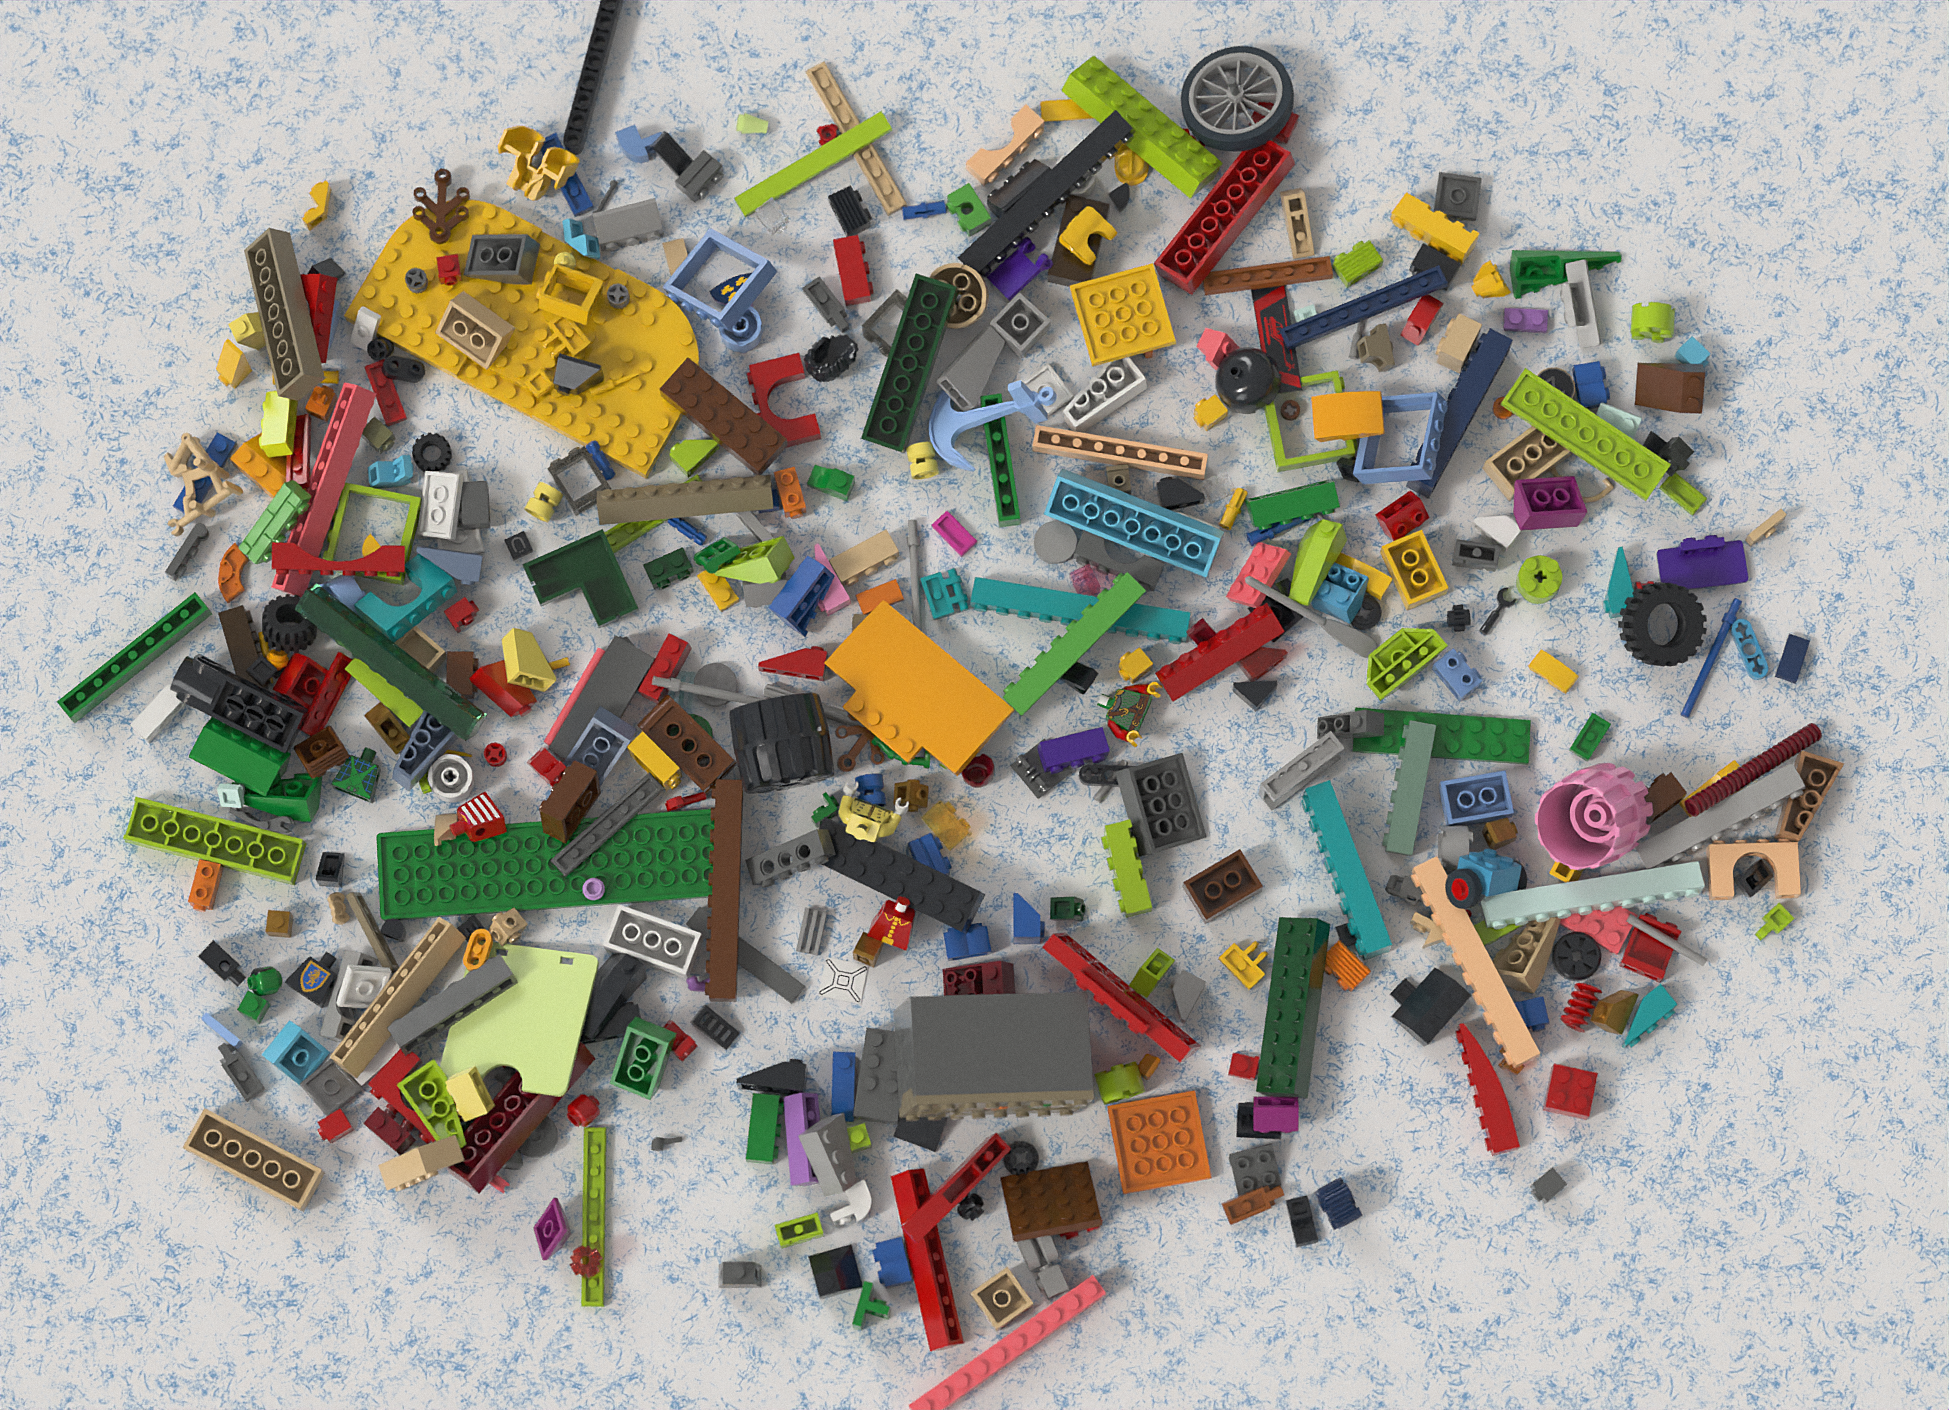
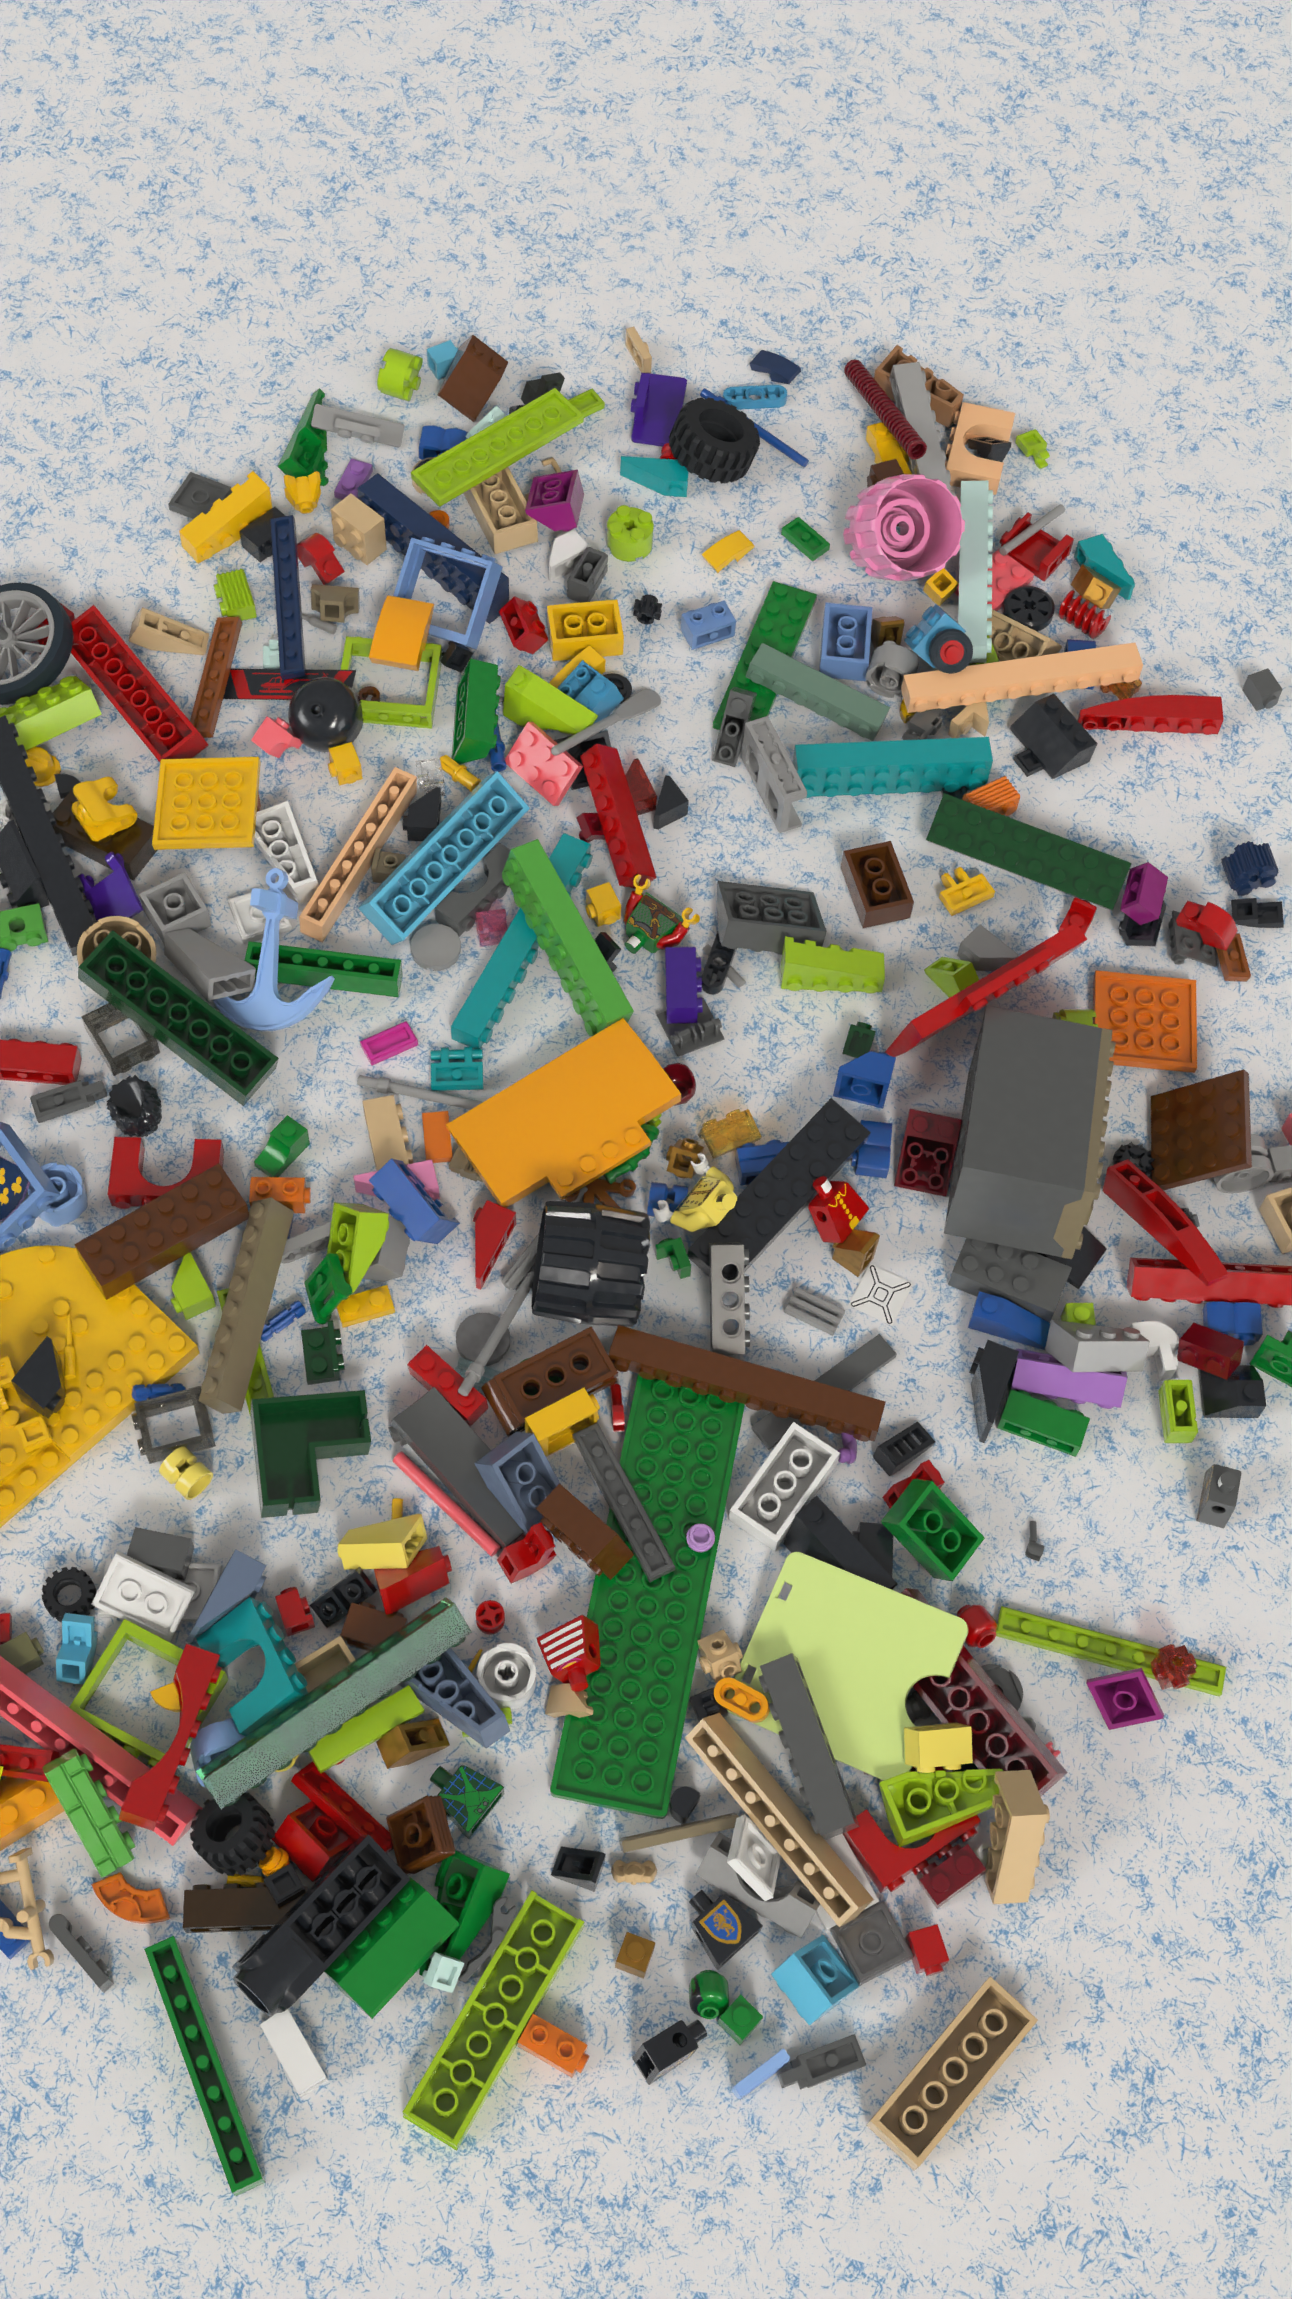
camera: 80 degrees left, 15 degrees down
black tile [504,531,533,560] -> none
light yellow wheel [906,442,939,480] -> none
light orange slope [1138,1054,1160,1080] -> none
lime wedge [1366,628,1448,701] -> none
black piece [1479,587,1517,635] -> none
red brick [1543,1063,1598,1120] -> none
none -> black slope [310,1567,377,1628]
none -> red brick [1176,900,1238,951]
none -> dark red brick [1177,1323,1244,1380]

